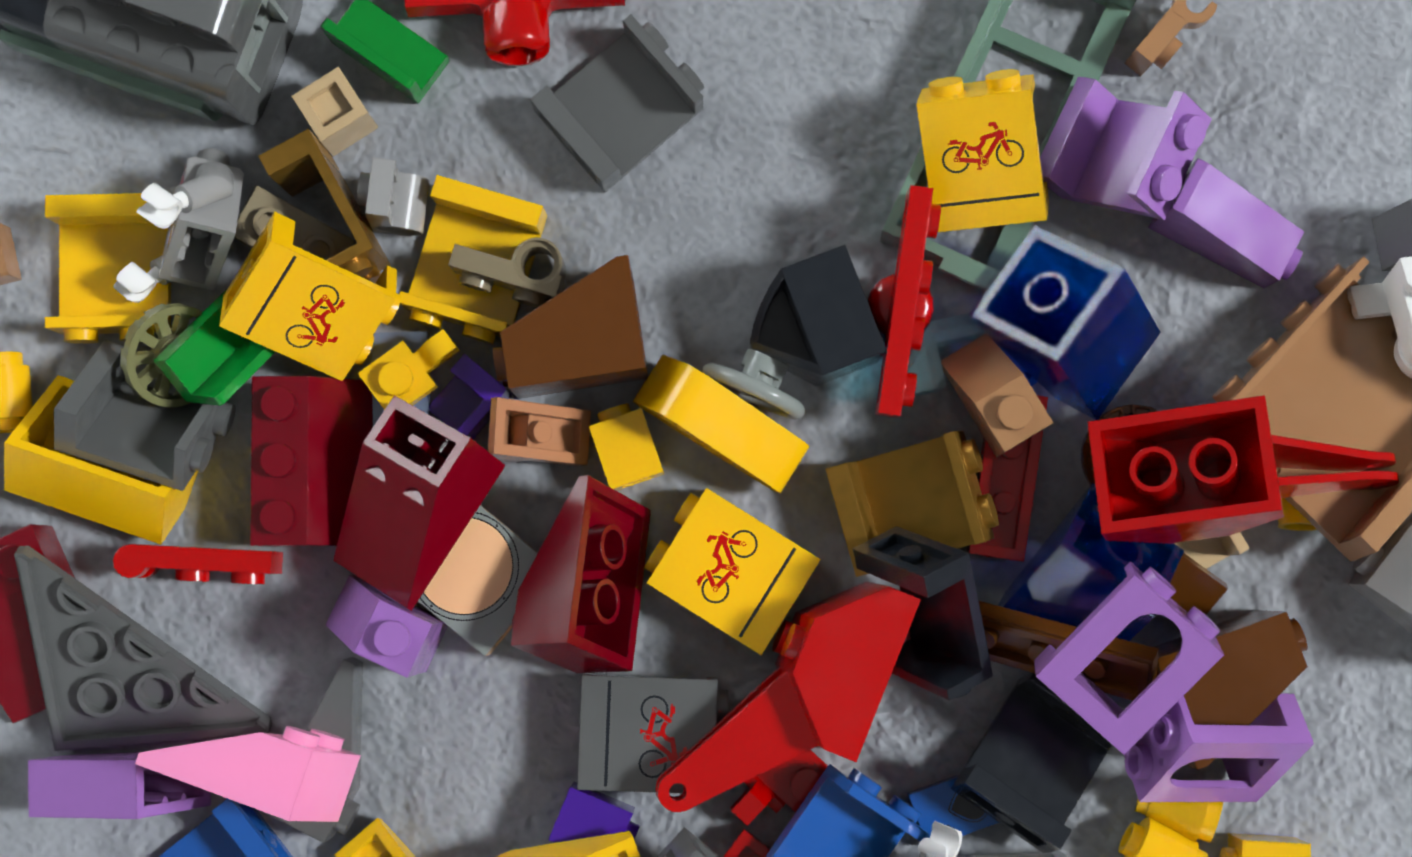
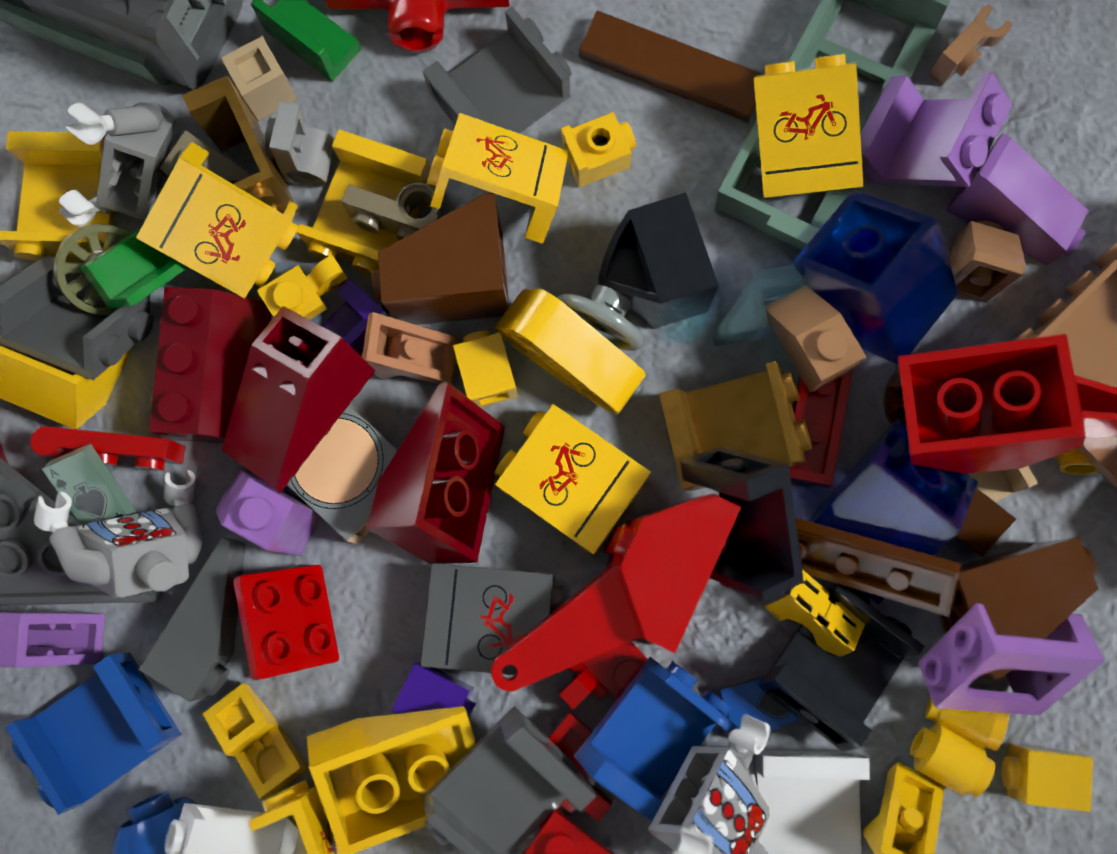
camera: 10 degrees right, 5 degrees down
bright pink slope [135,726,361,822] -> none
red plate [867,185,941,418] -> none
medium lavender panel [1034,562,1224,755] -> none
none -> light grey torso [34,470,204,598]
none -> sand green tile [42,443,138,524]
none -> red bracket [234,565,339,681]
none -> yellow panel [426,113,569,244]
none -> yellow brick [561,112,636,188]
none -> reddish brown tile [579,10,765,122]
none -> yellow piece [764,569,865,657]
none -> medium nougat slope [940,221,1026,302]

